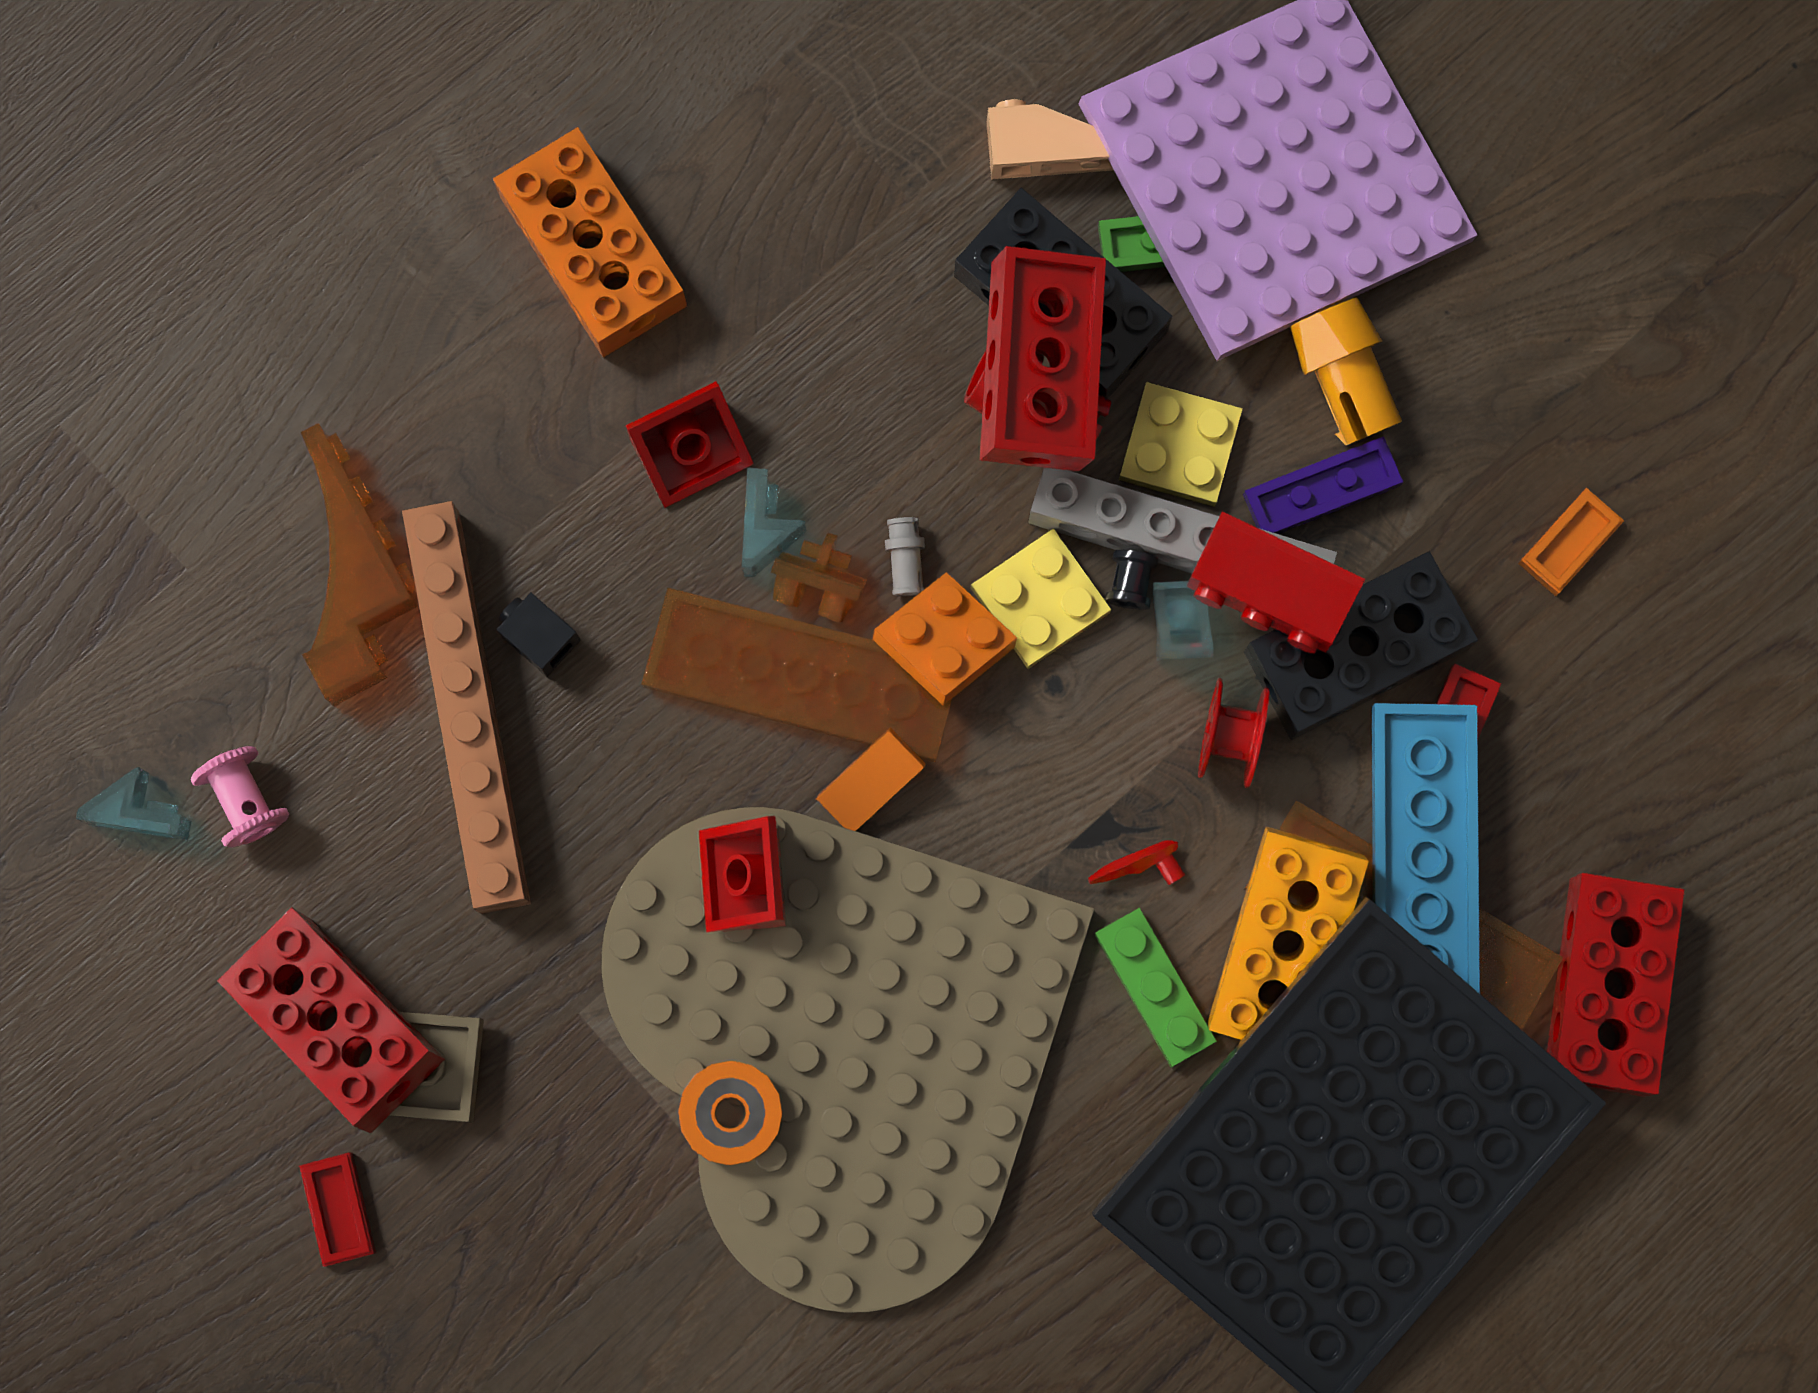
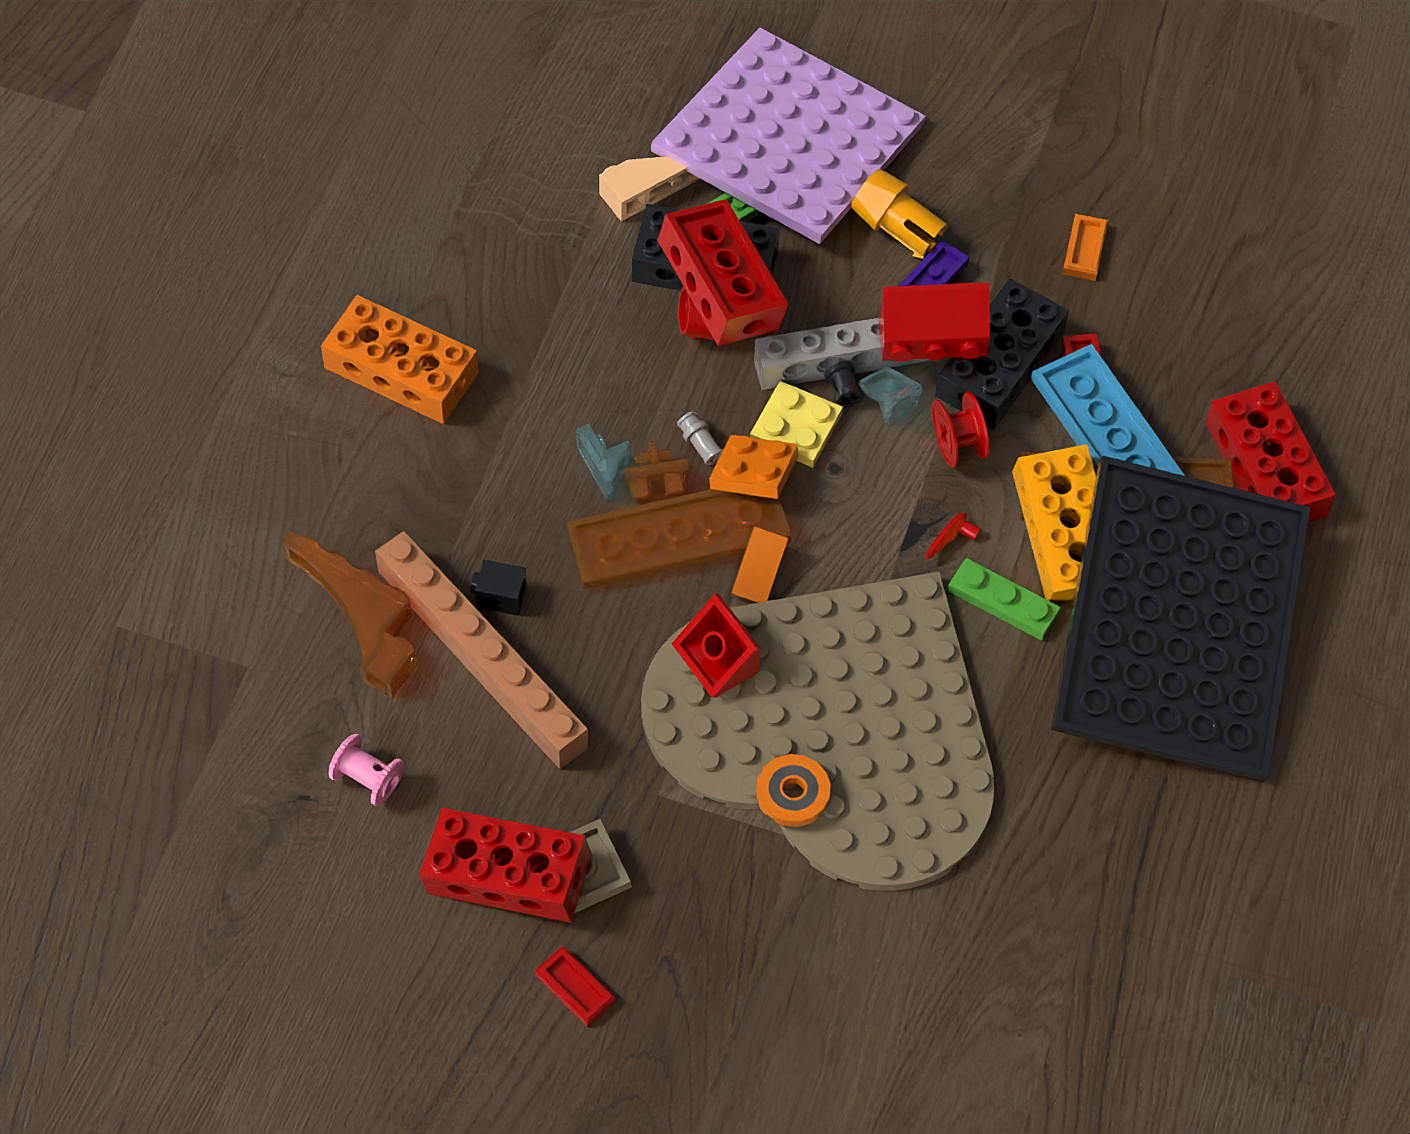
camera: 30 degrees left, 20 degrees down
clear light blue slope [76,767,192,841] -> none
red slope [625,381,754,508] -> none
light yellow plate [1119,382,1242,507] -> none

